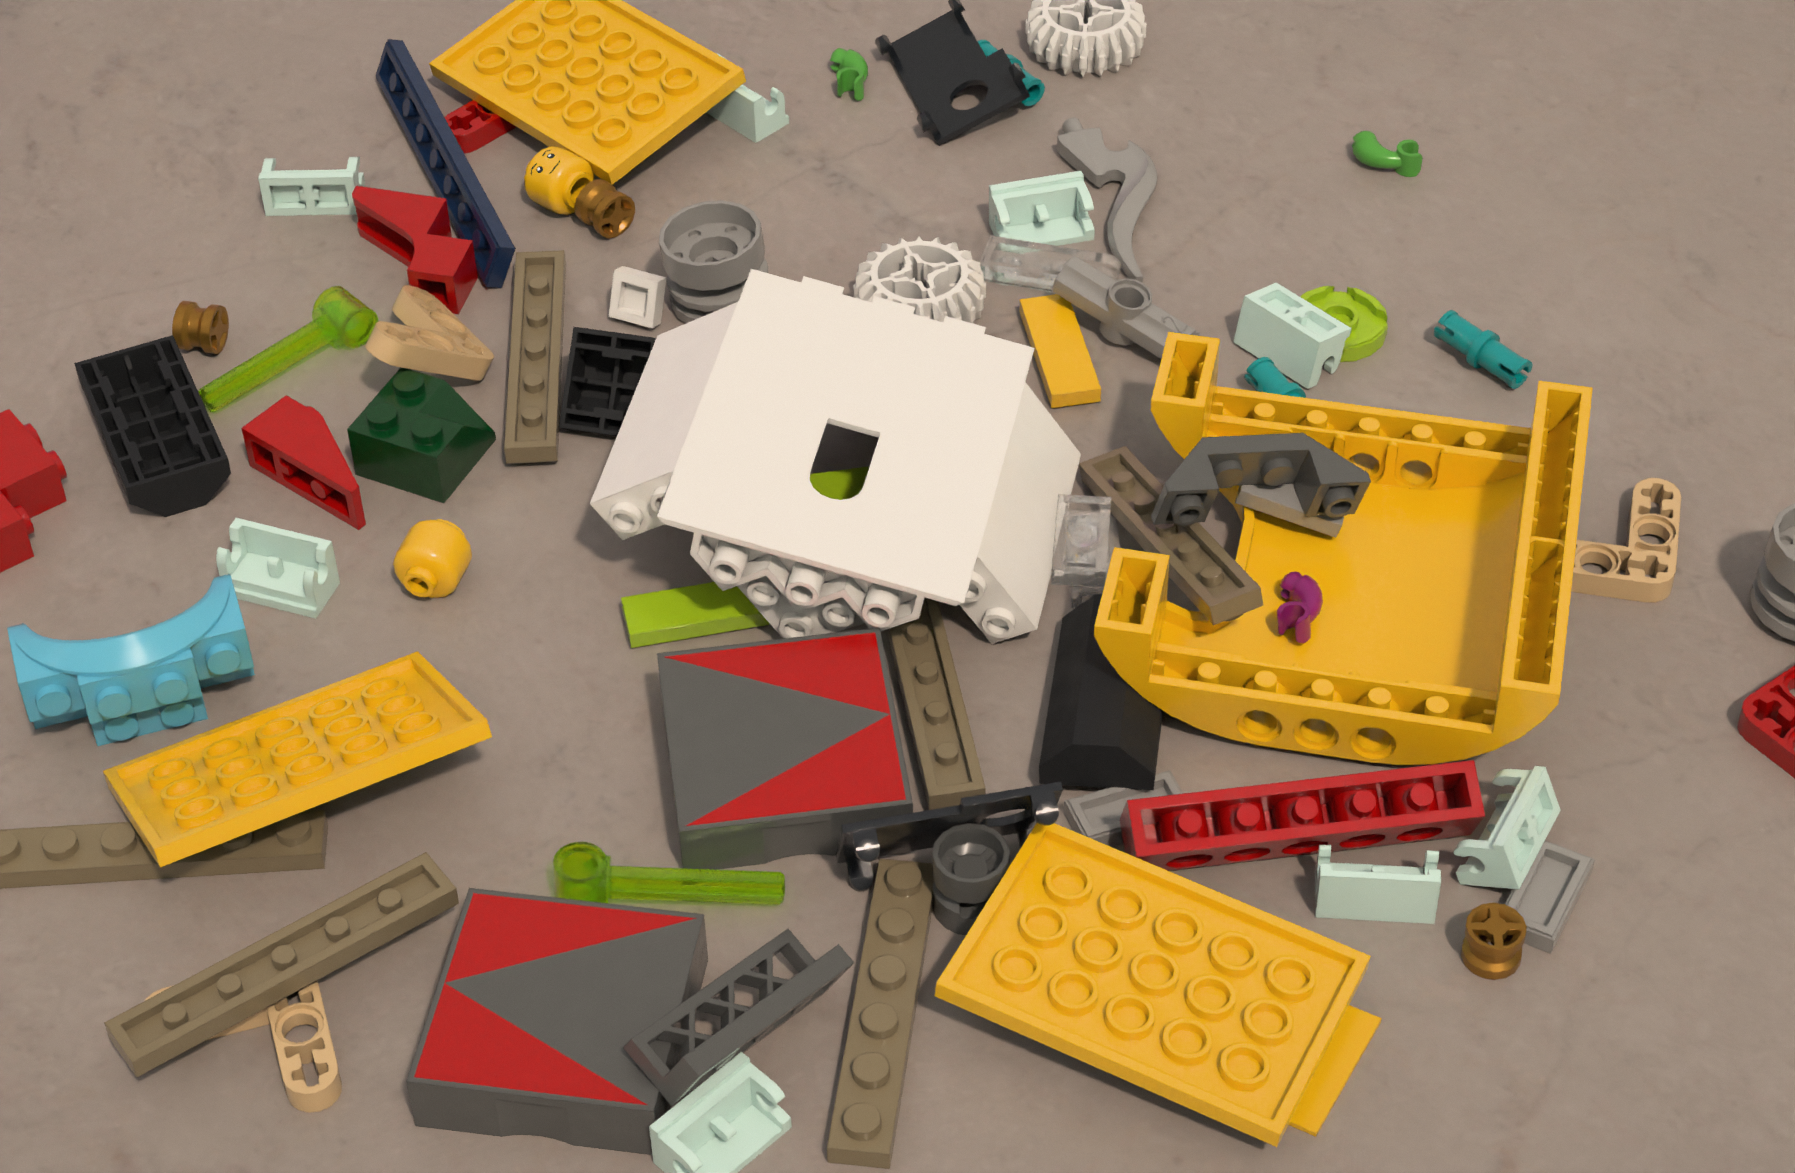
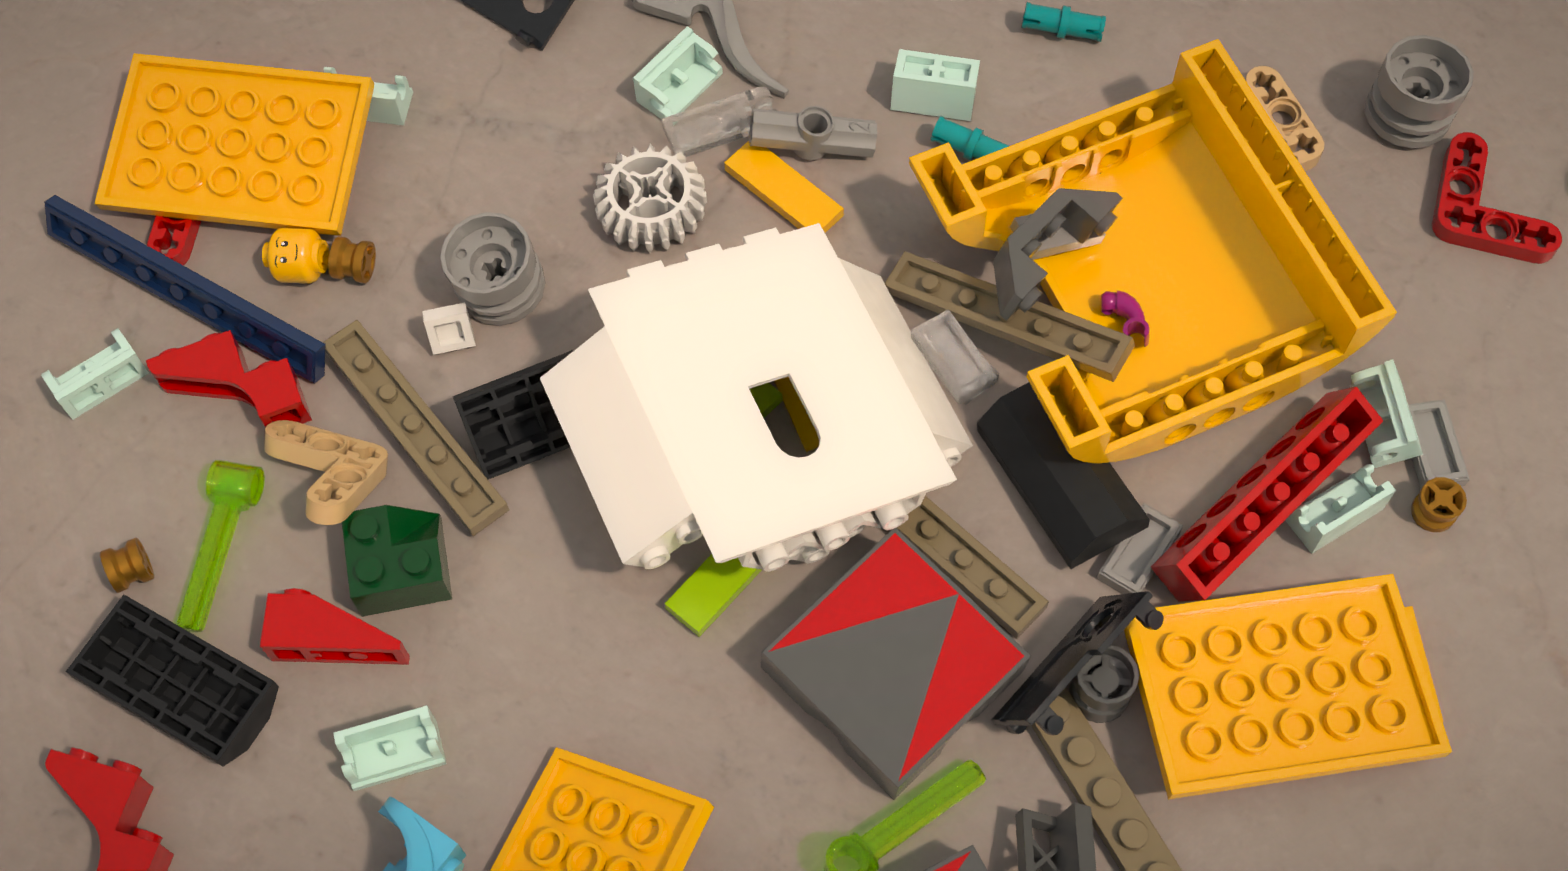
camera: 35 degrees left, 20 degrees up
yellow head [393,519,472,598] -> none
bright green arm [830,48,868,101] -> none
lime tile [1300,286,1388,362] -> none

